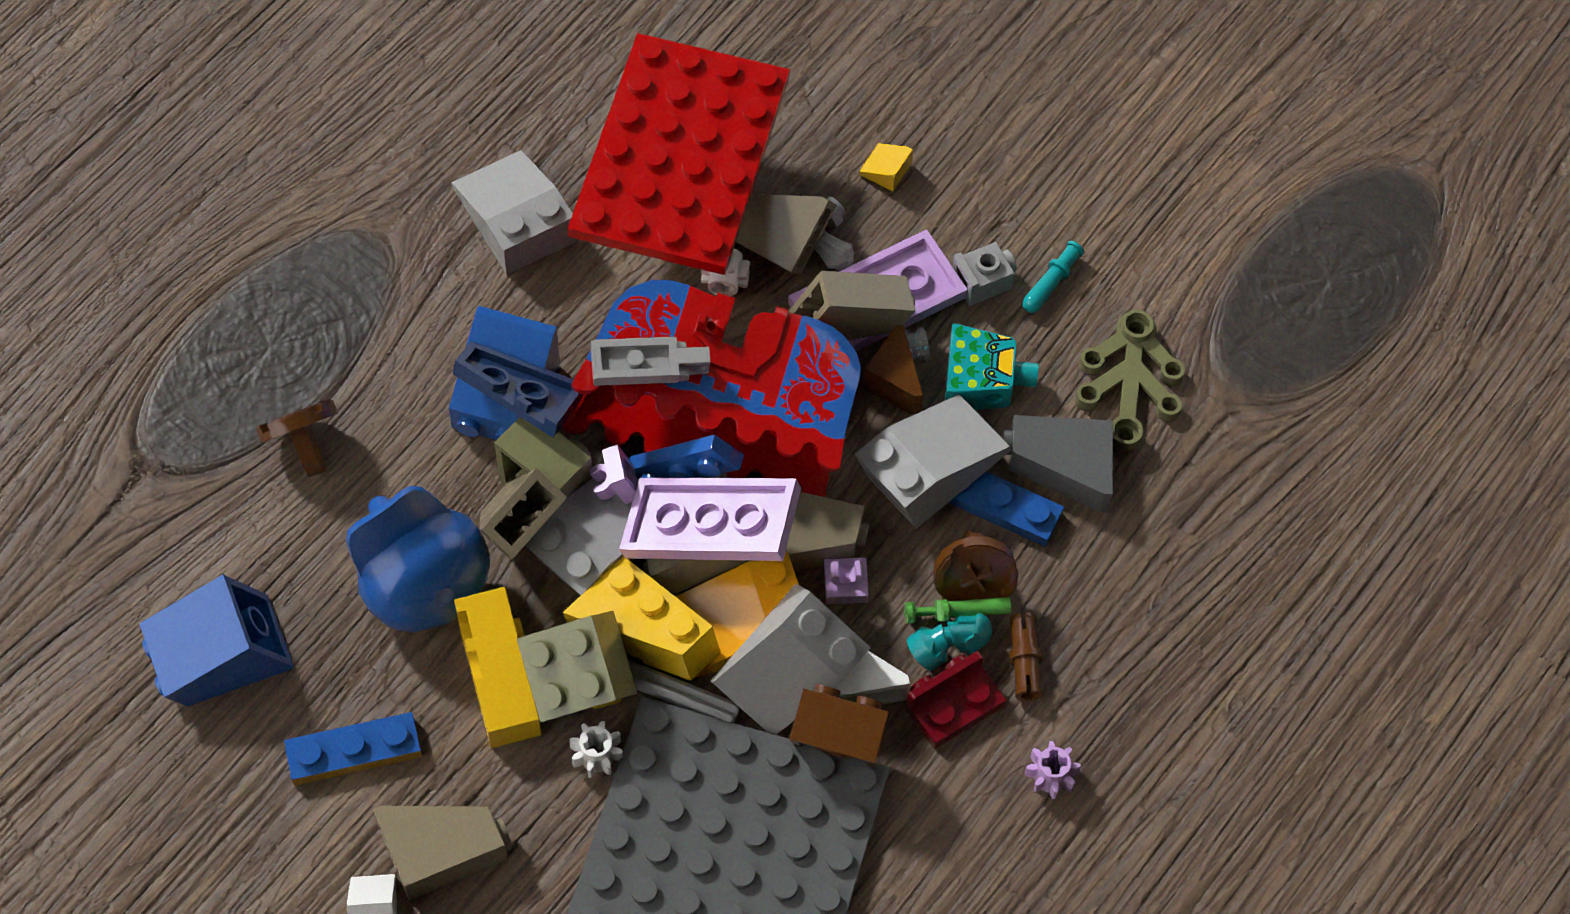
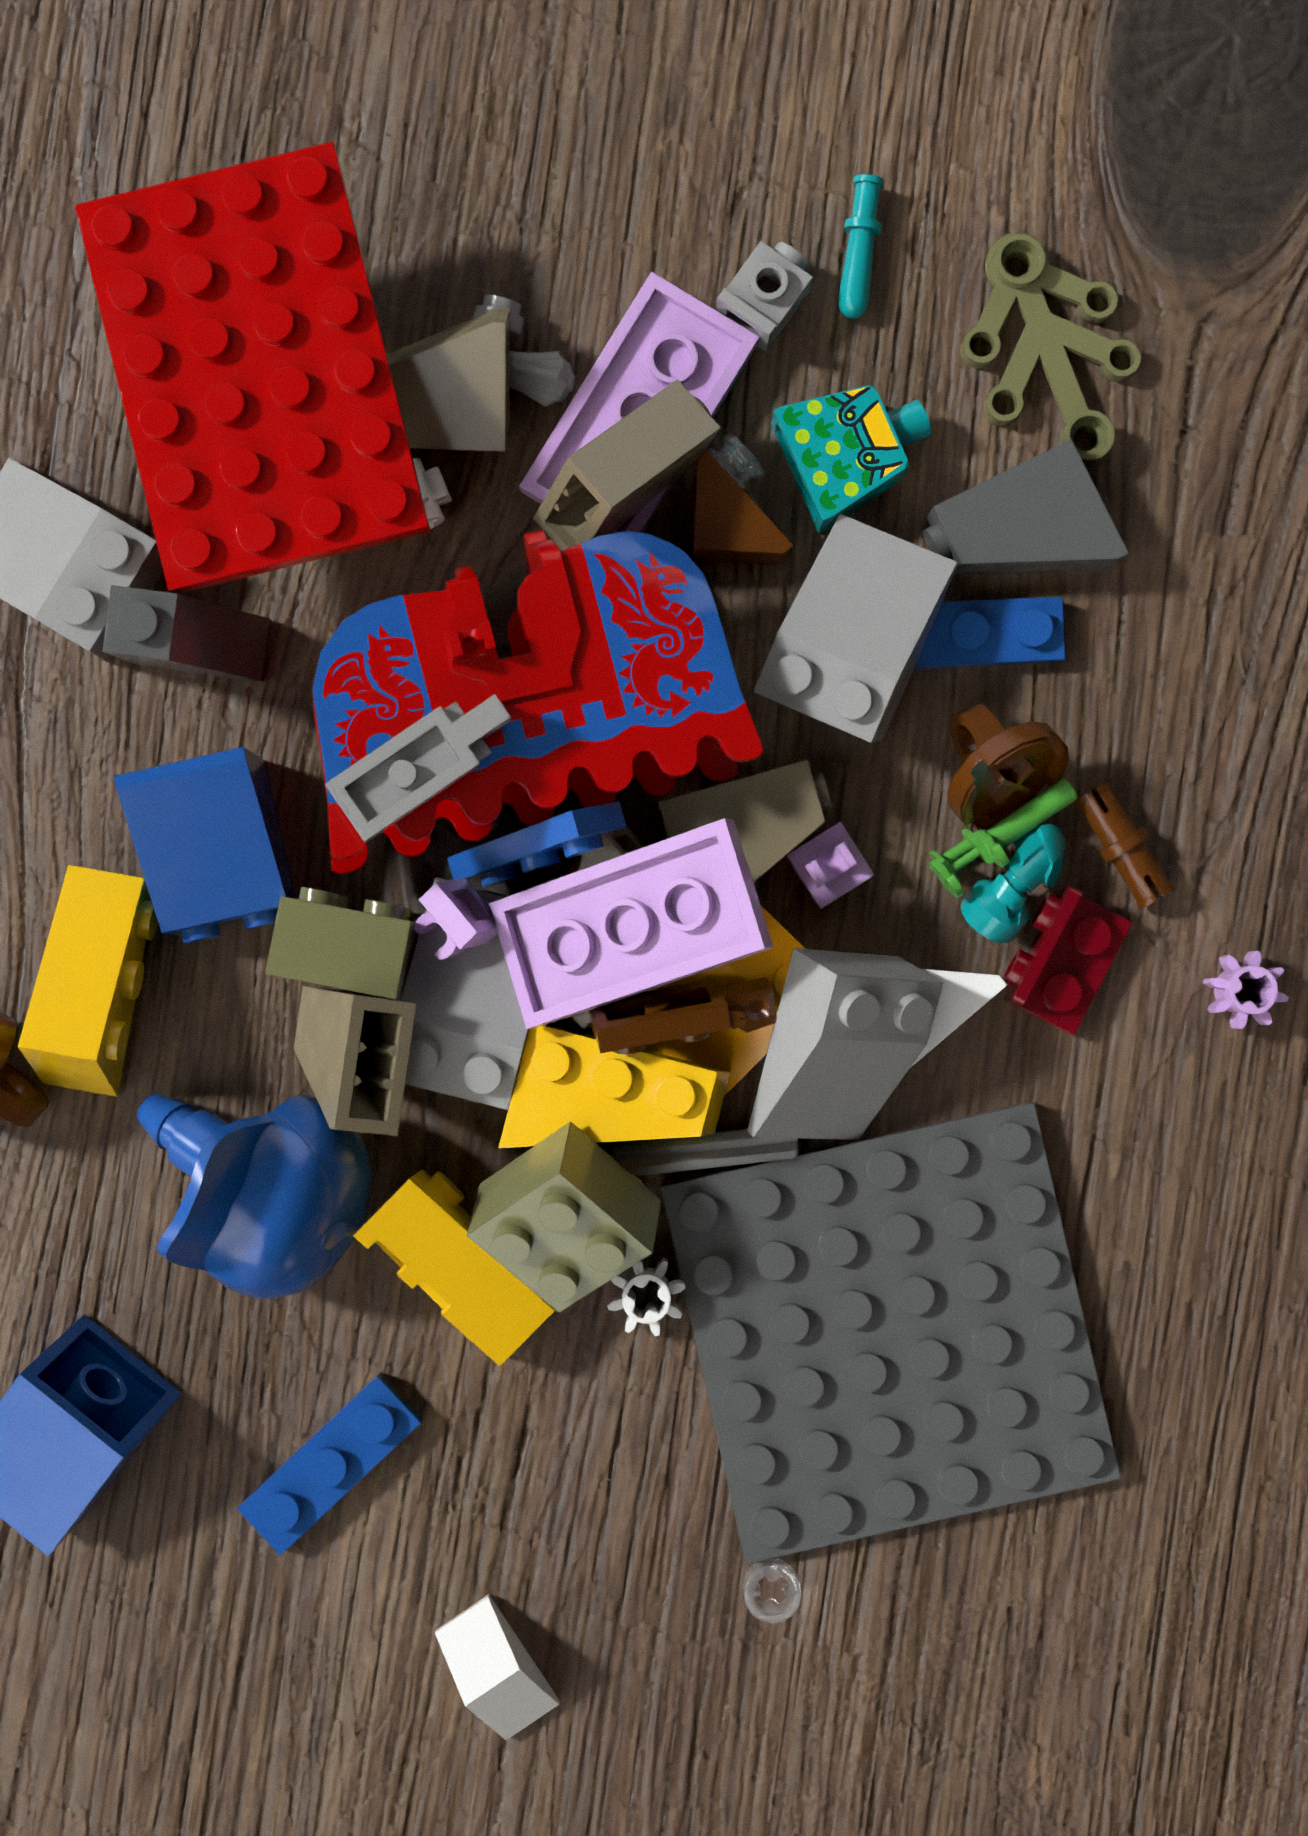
camera: 25 degrees left, 25 degrees up
dark tan slope [373,806,511,901] -> none
dark blue wing [453,341,583,438] -> none
reddish brown slope [789,684,890,768] -> none
yellow slope [859,143,913,192] -> none
none -> yellow wedge [18,865,158,1097]
none -> dark grey slope [103,585,272,682]
none -> reddish brown hinge [588,977,776,1054]

